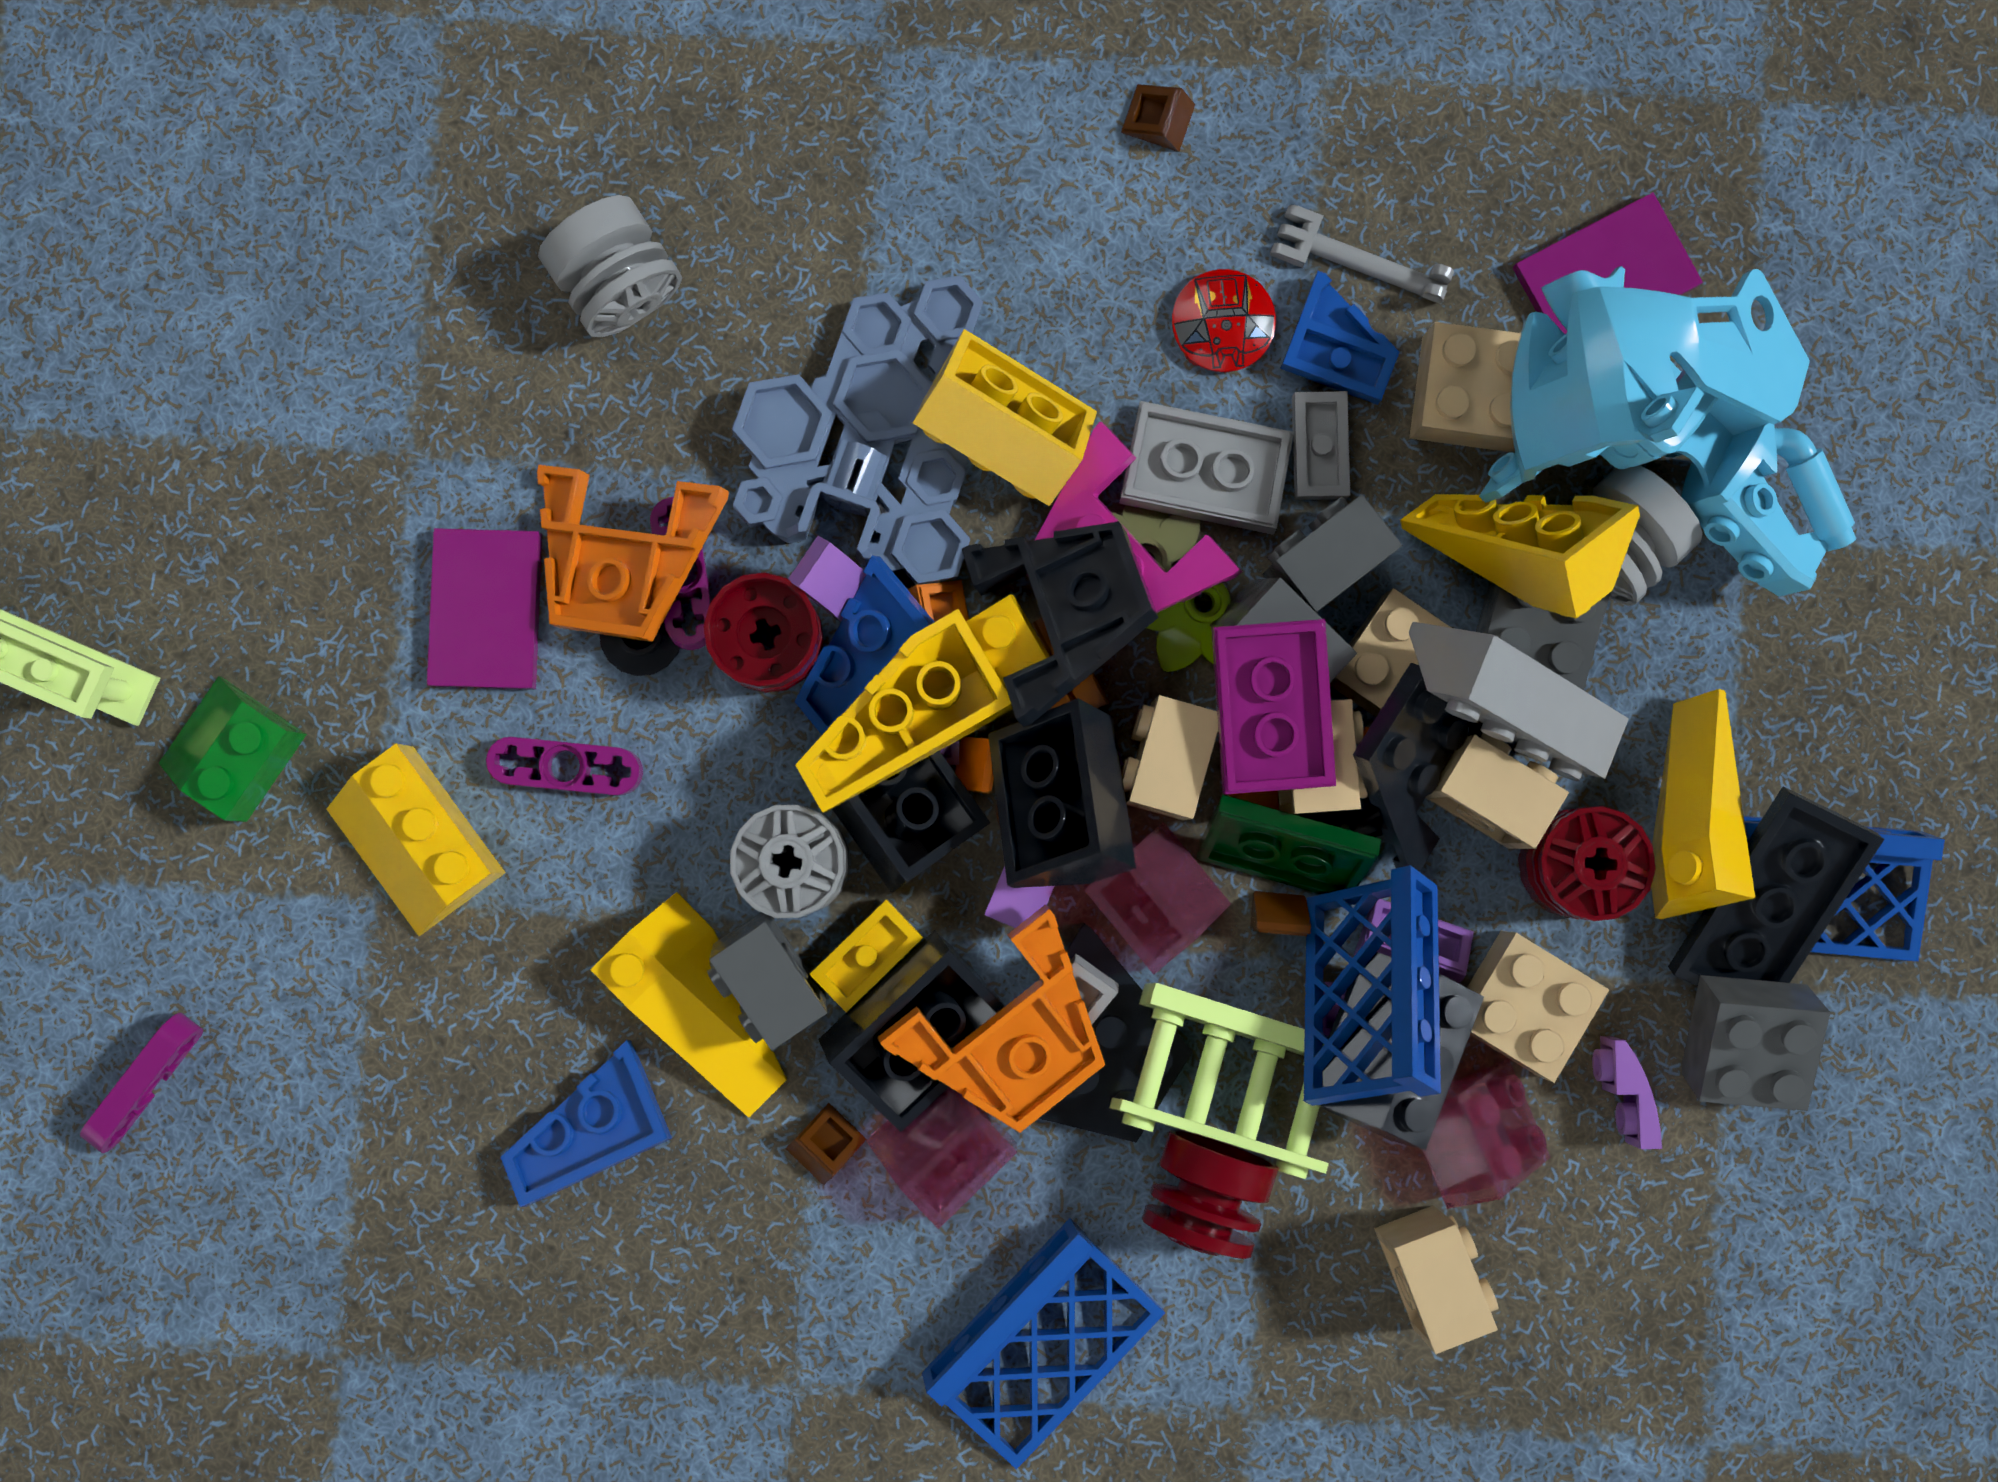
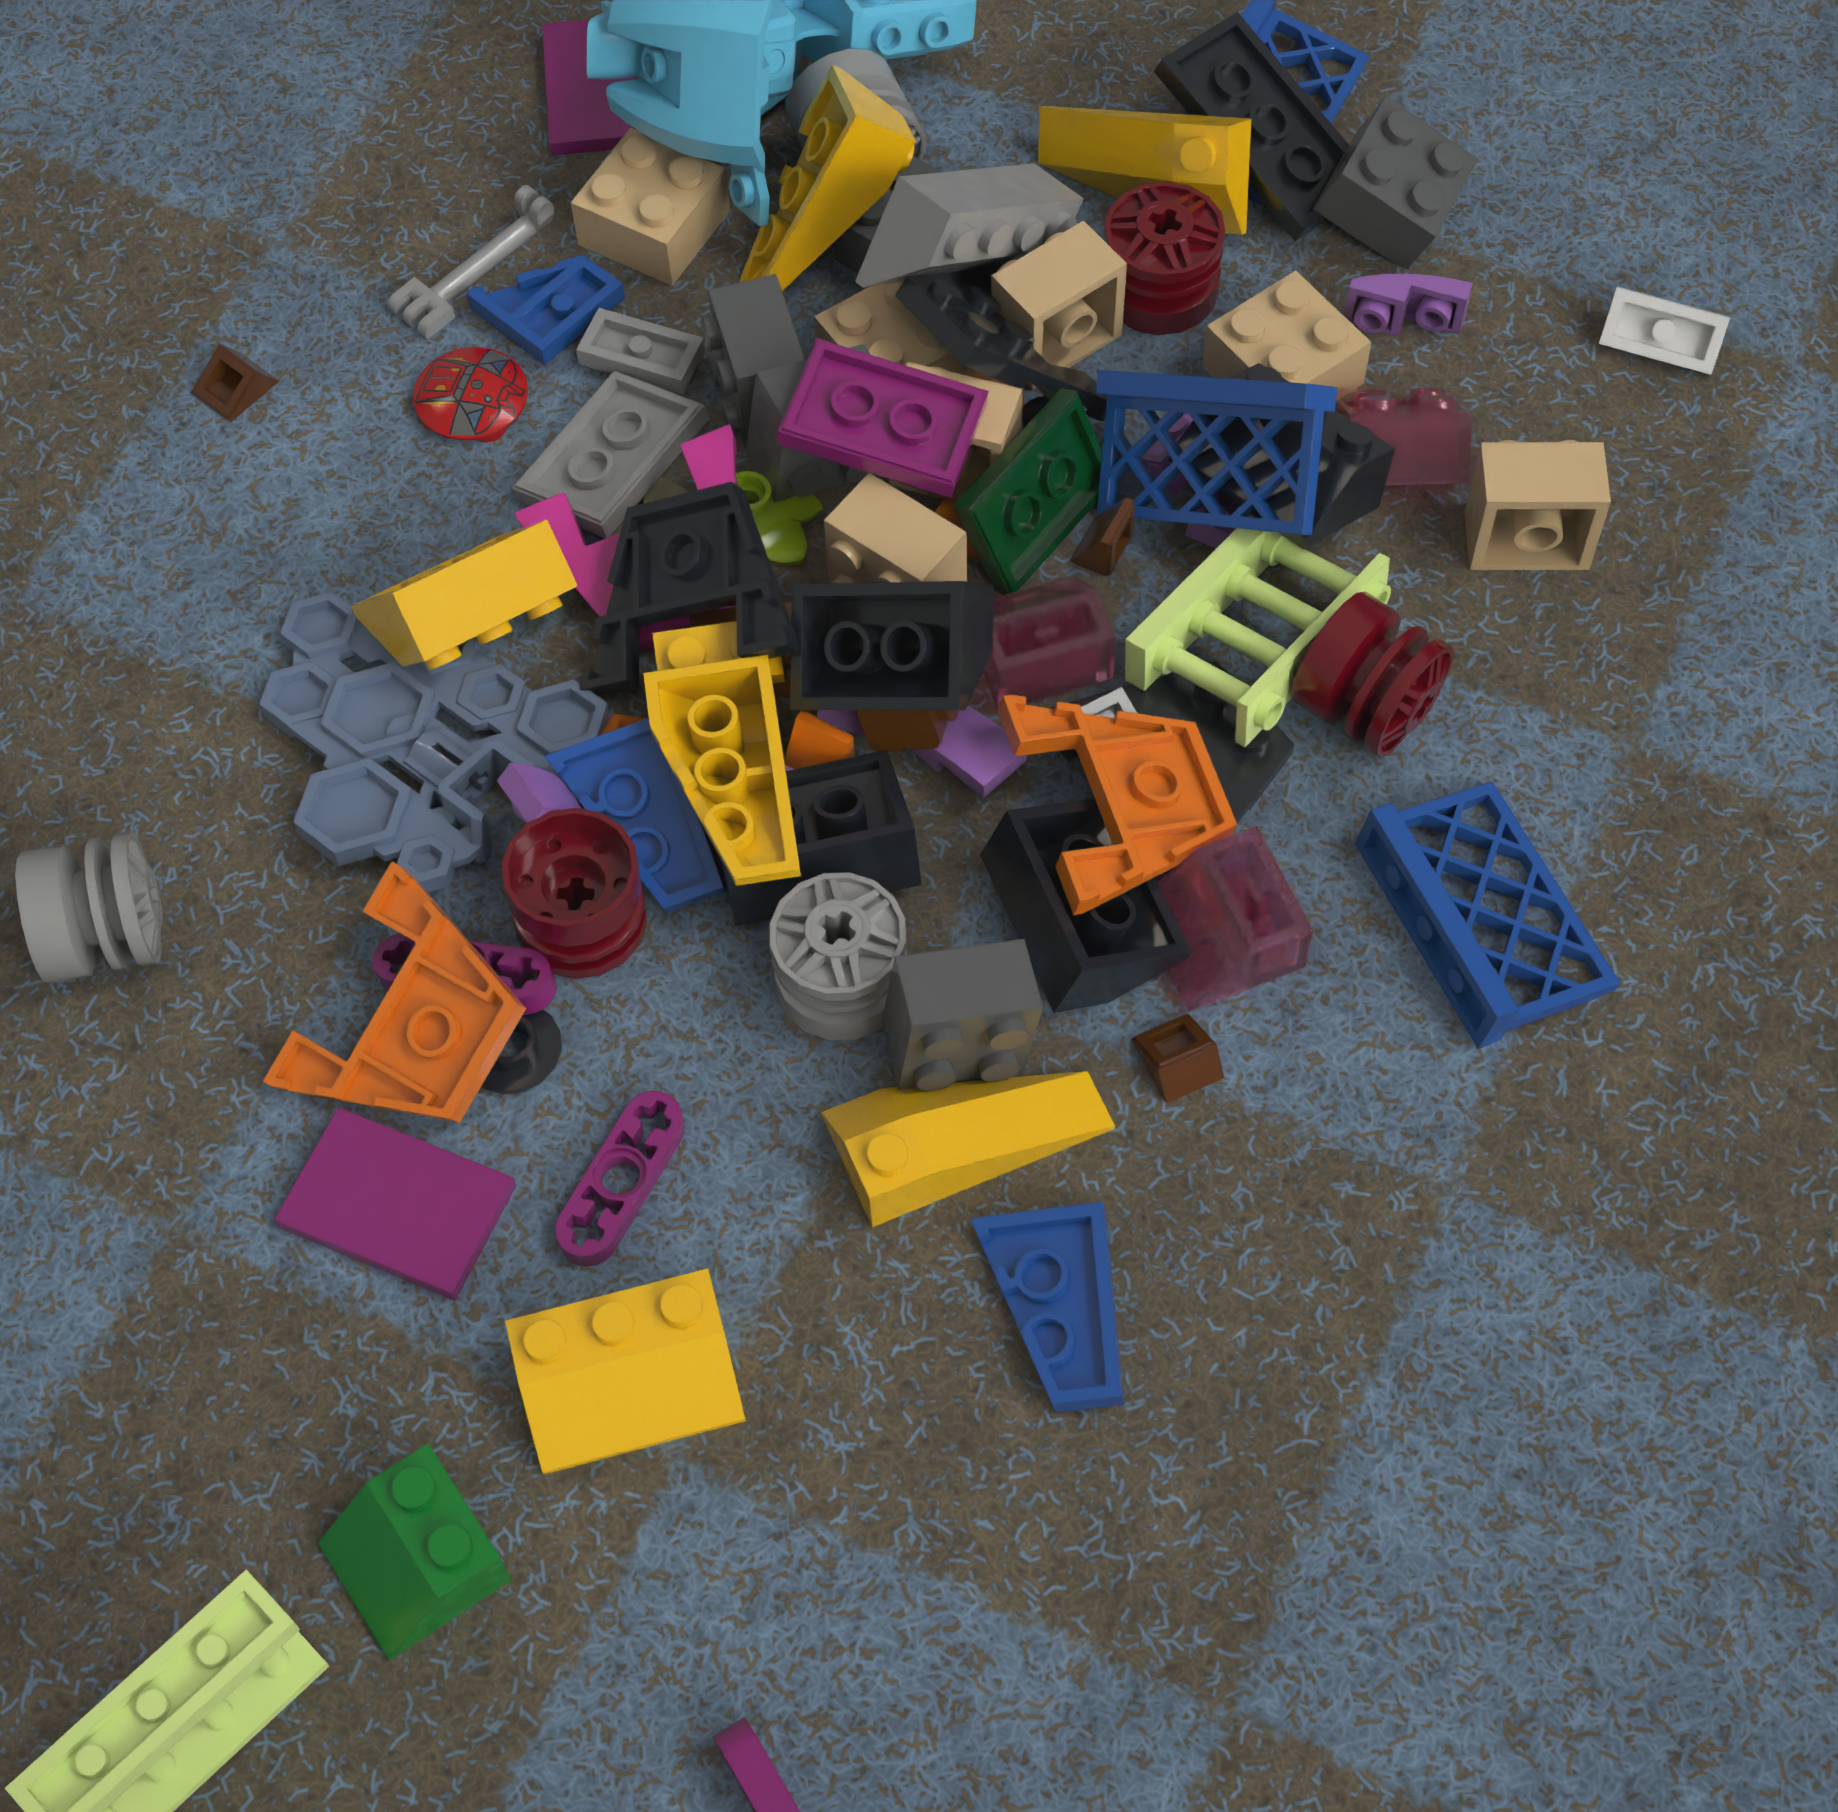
camera: 65 degrees left, 25 degrees down
yellow plate [809,899,924,1013] -> none
none -> white plate [1599,286,1730,375]

